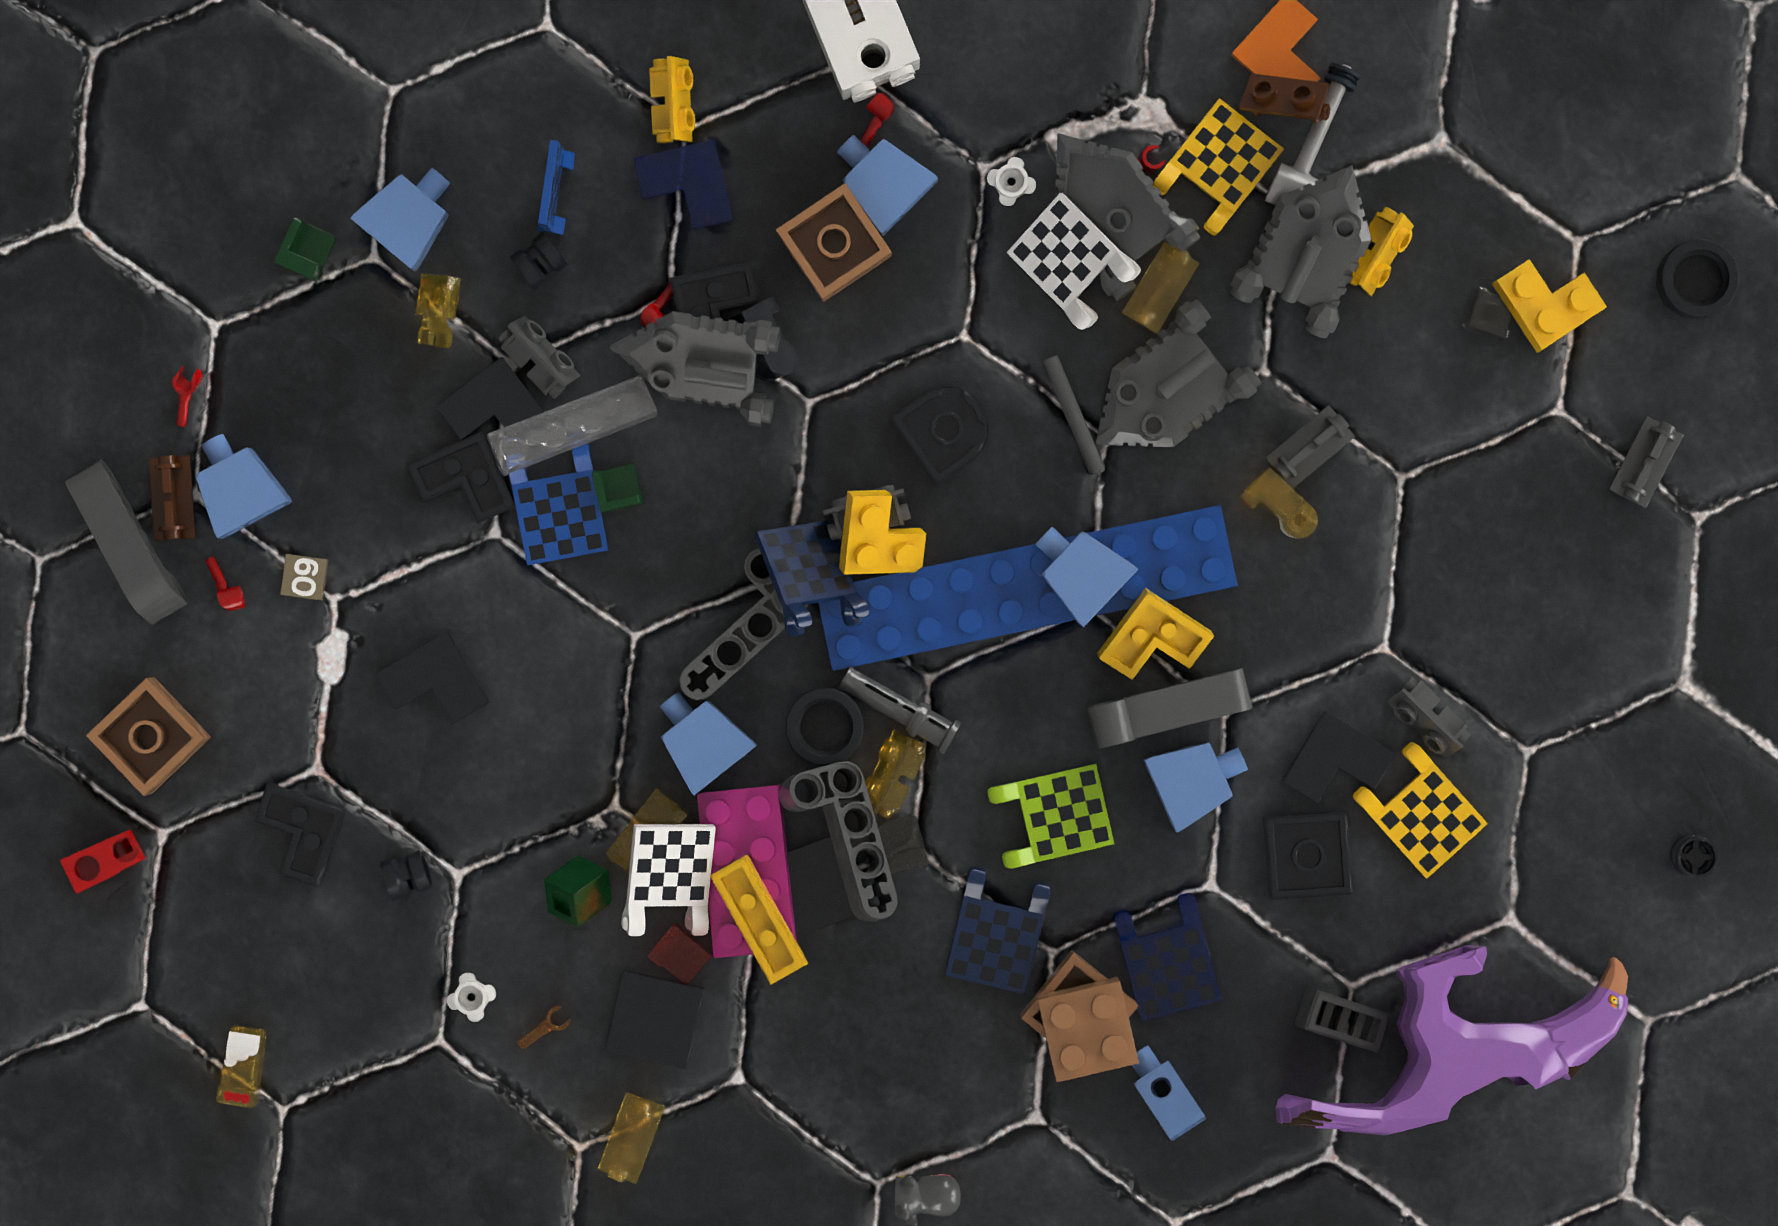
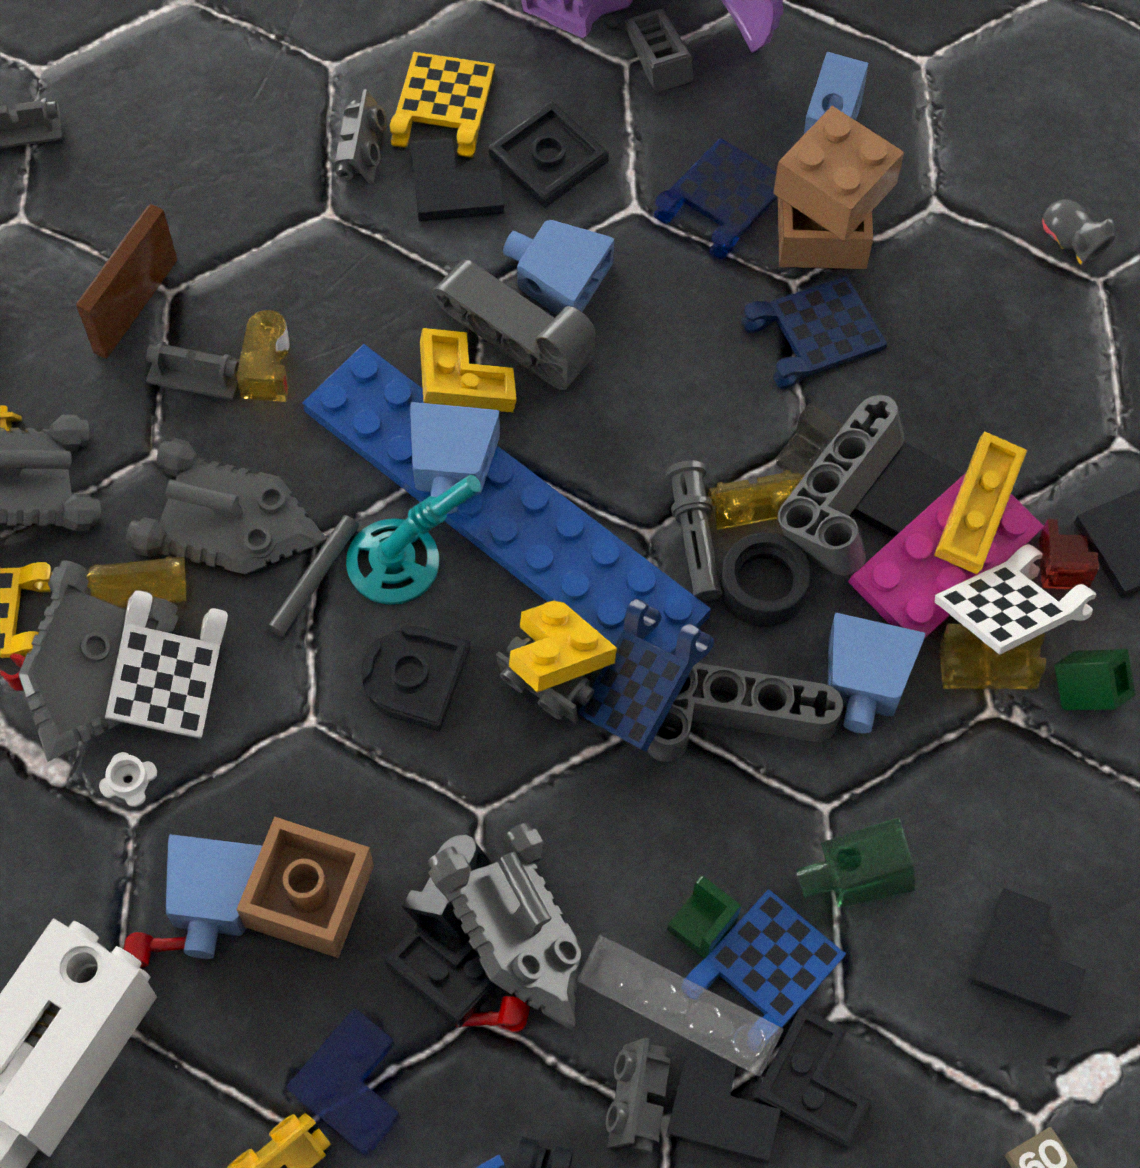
camera: 125 degrees left, 25 degrees down
lime flag [987,764,1114,869] -> none
none -> reddish brown tile [76,204,178,359]
none -> teal dish [346,475,481,605]
none -> clear green torso [796,818,915,907]

